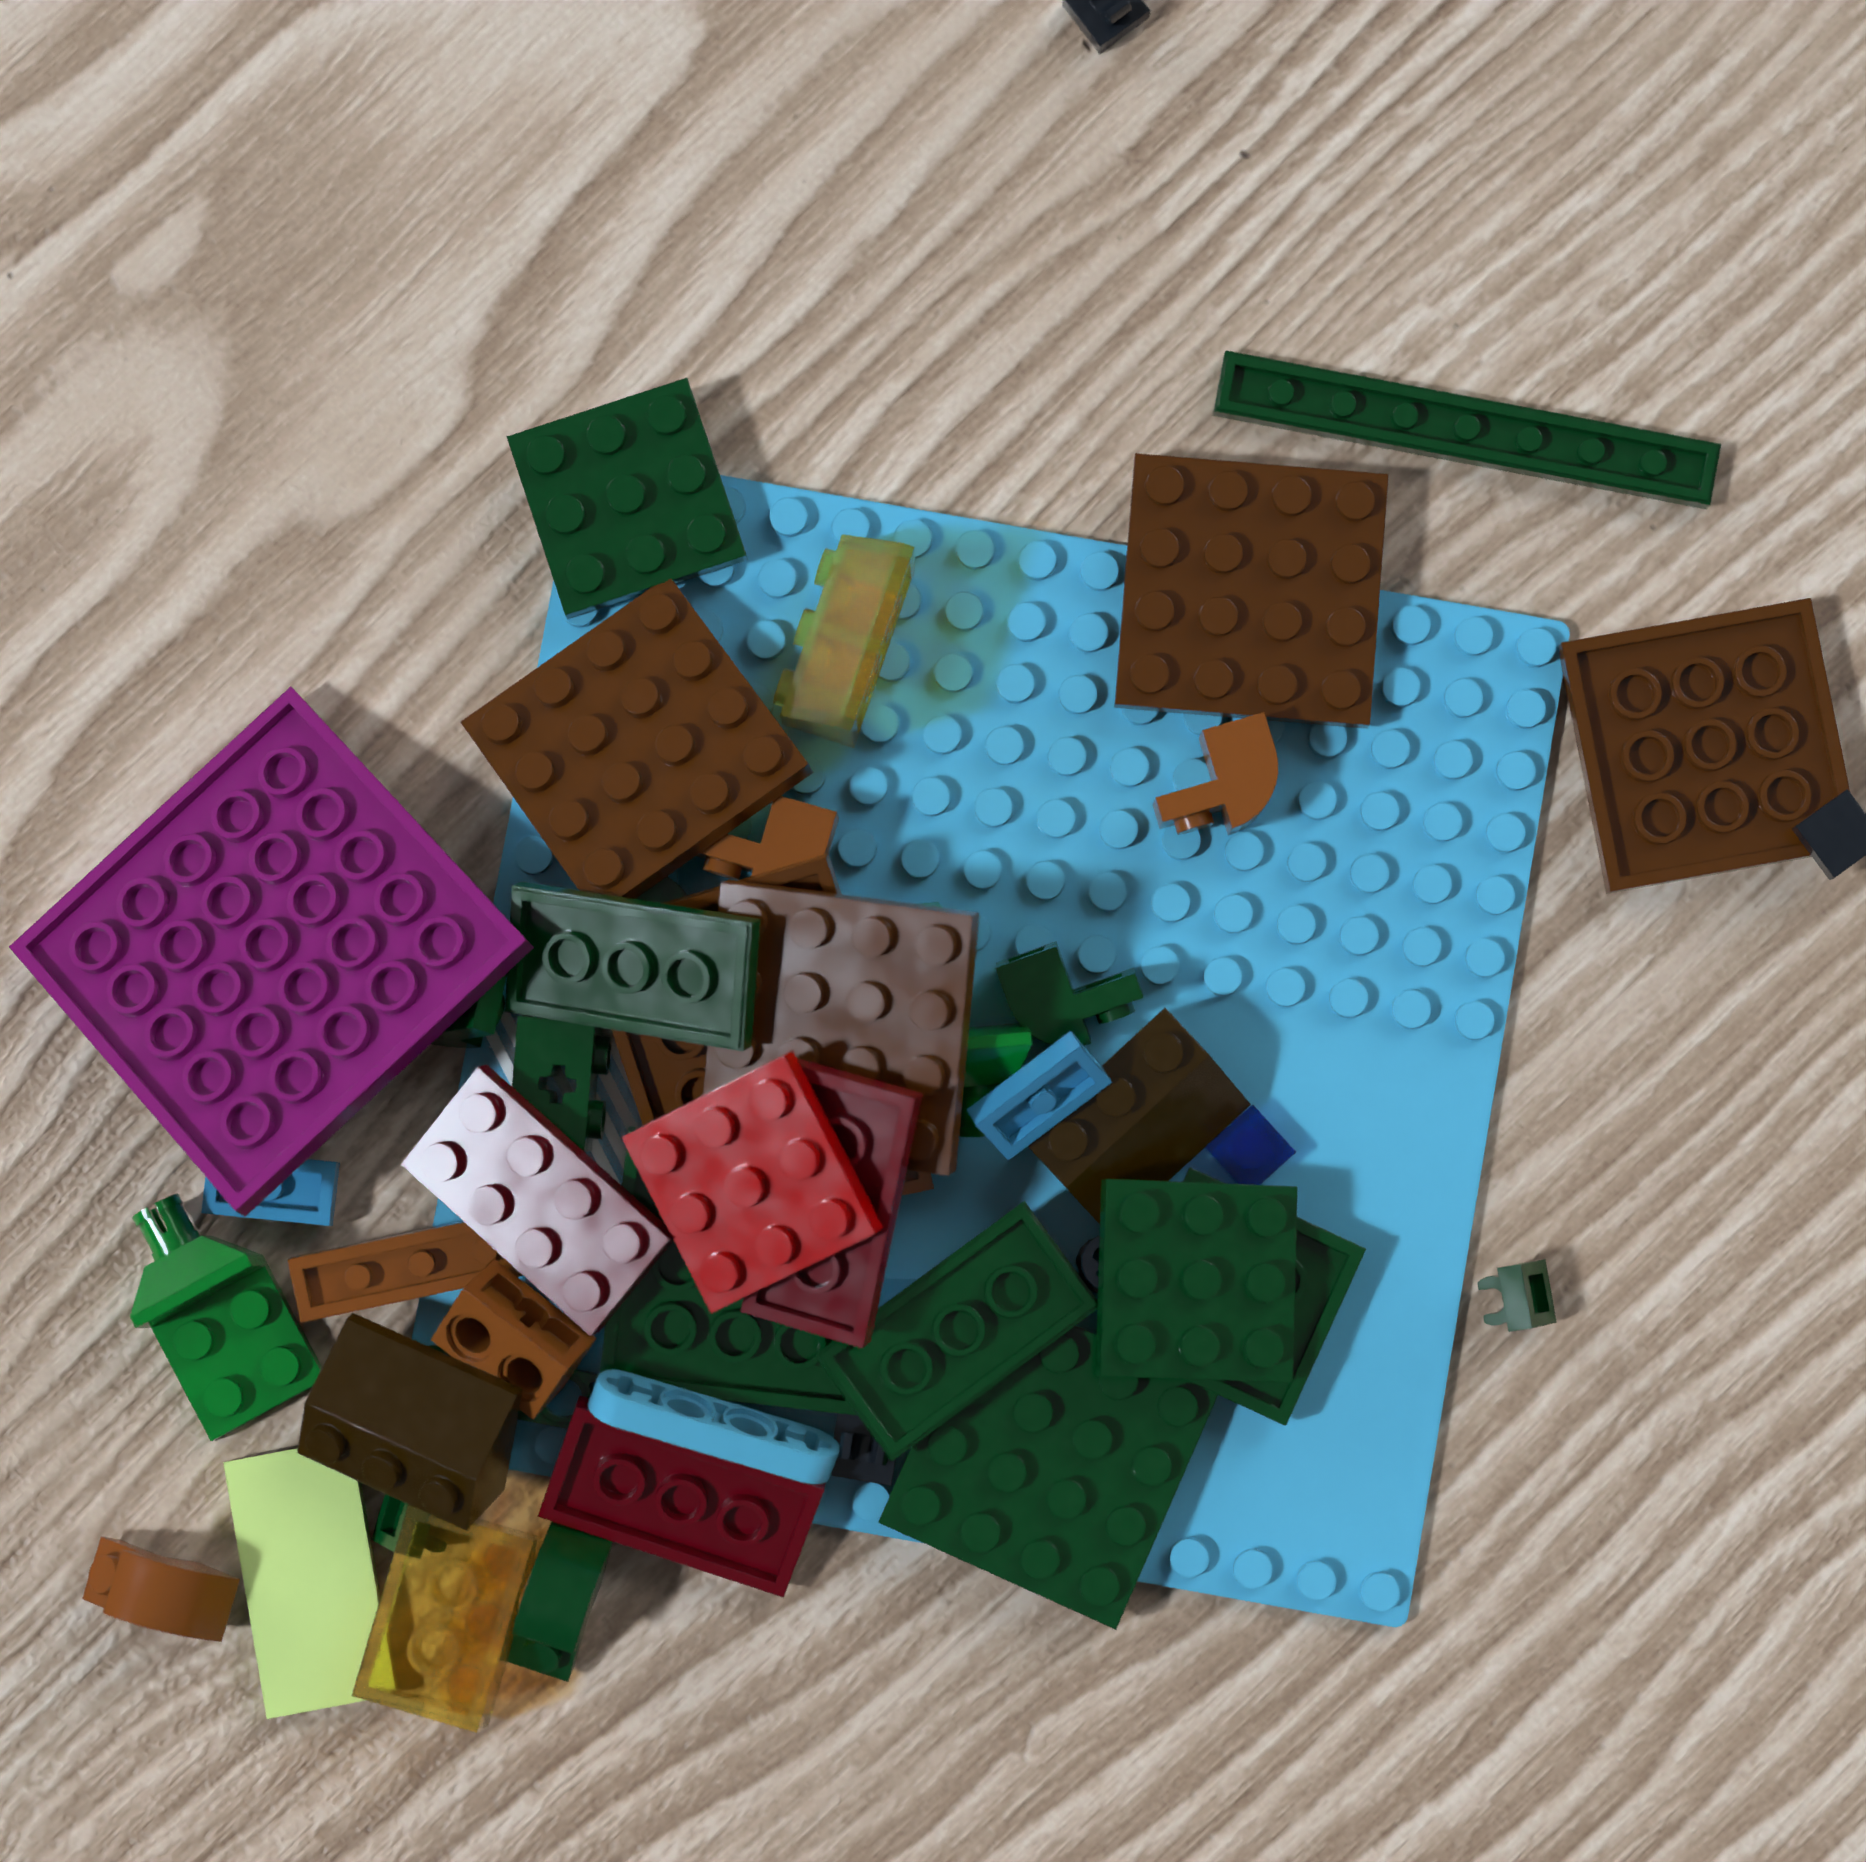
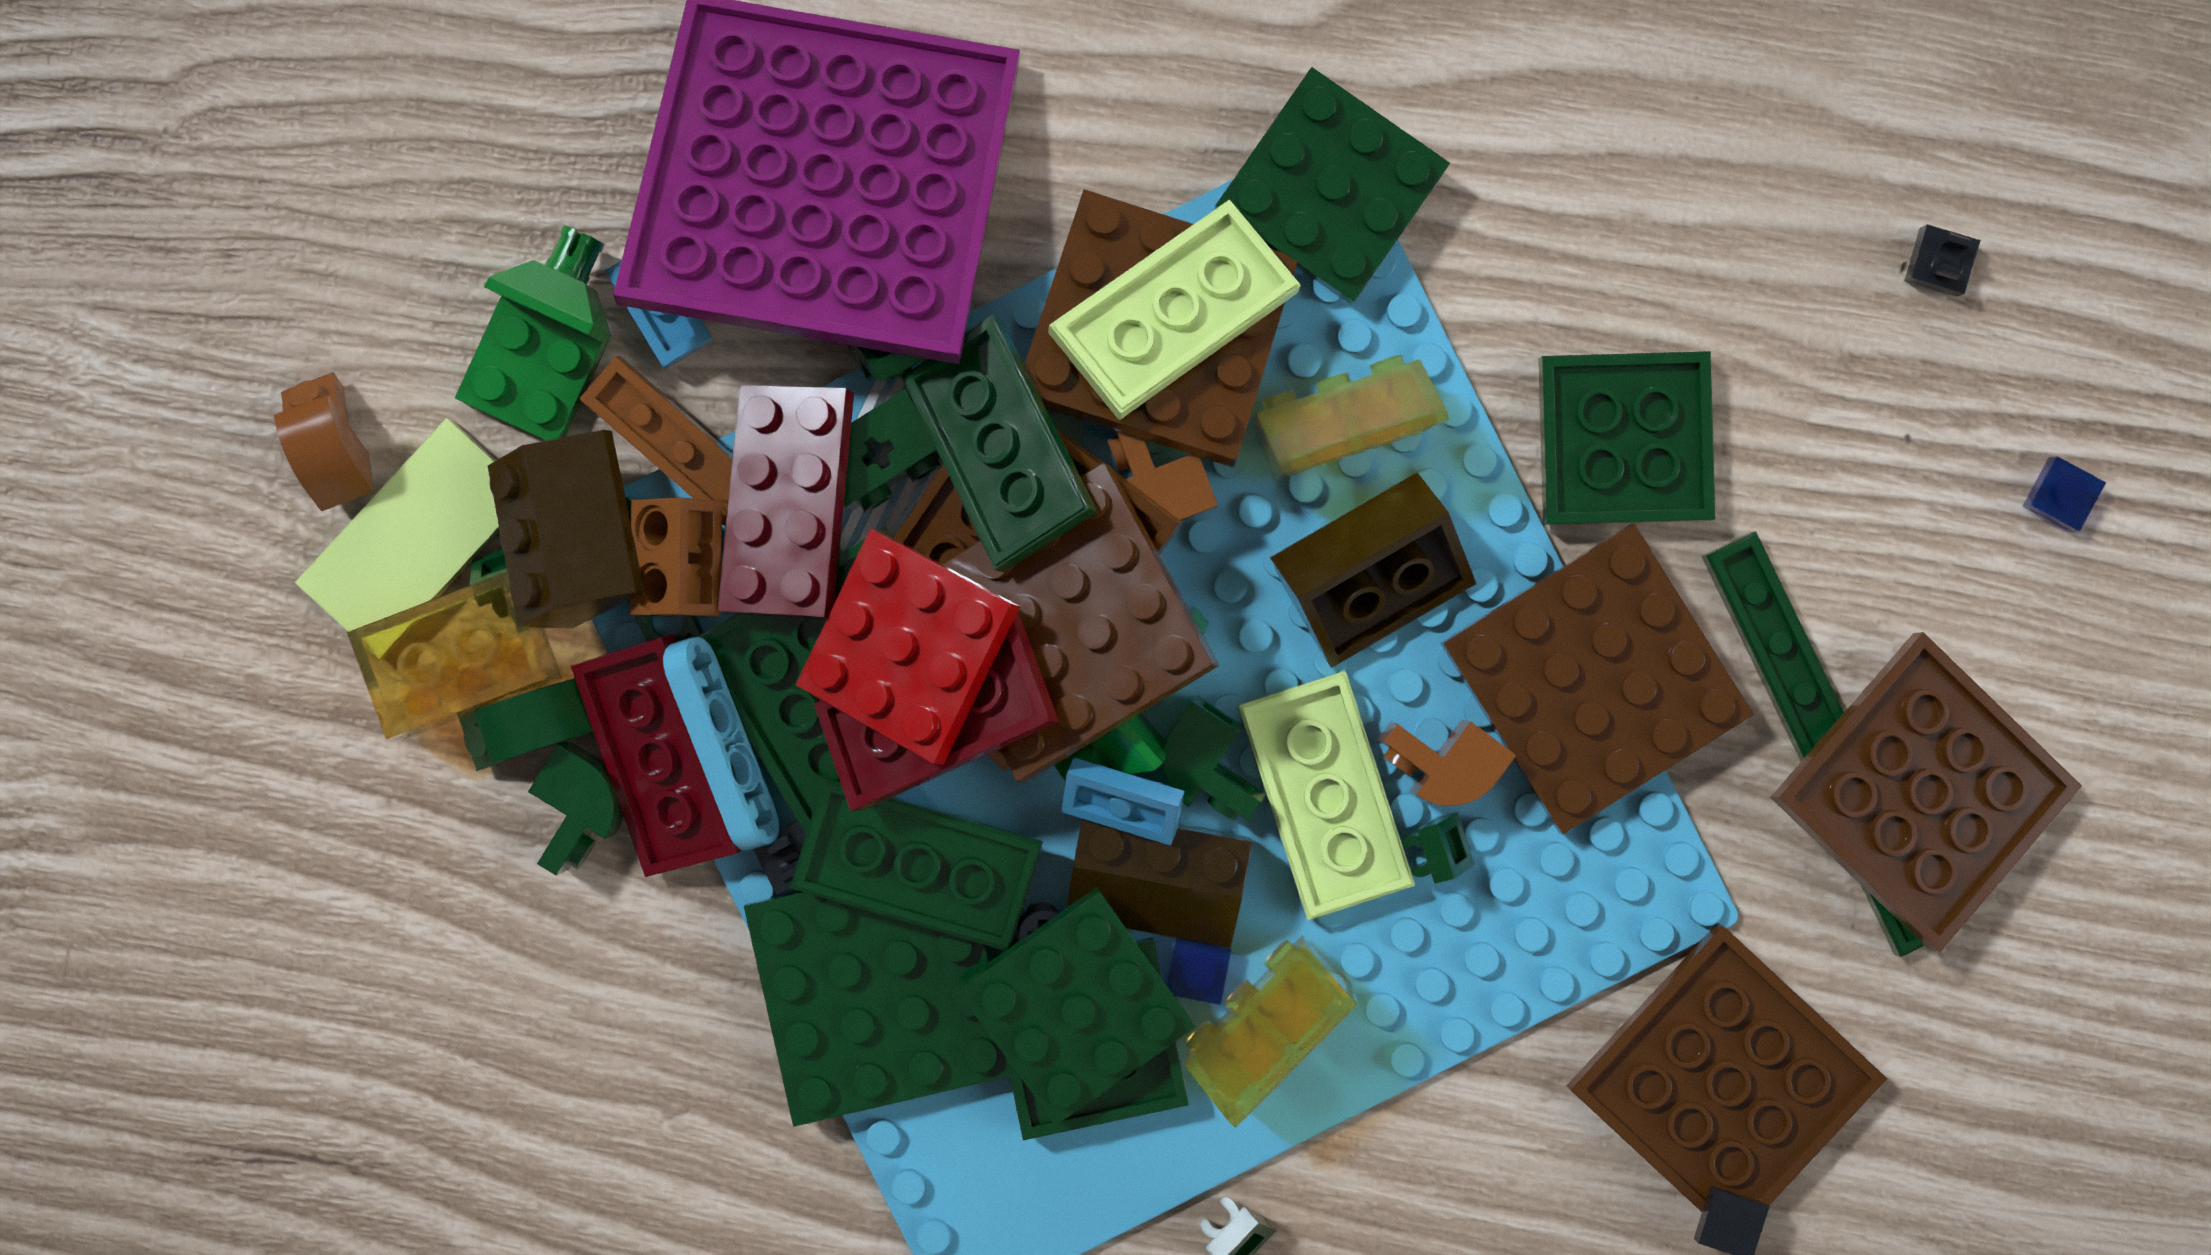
camera: 50 degrees right, 5 degrees up
none -> dark green brick [528,741,623,876]
none -> yellowish green tile [1048,200,1301,420]
none -> clear yellow slope [1185,935,1358,1128]
none -> yellowish green tile [1237,671,1415,920]
none -> dark brown slope [1270,472,1477,668]
none -> dark green tile [1402,812,1475,884]
none -> dark green plate [1538,351,1715,525]
none -> reddish brown plate [1770,632,2082,952]
none -> clear blue plate [2023,456,2106,532]

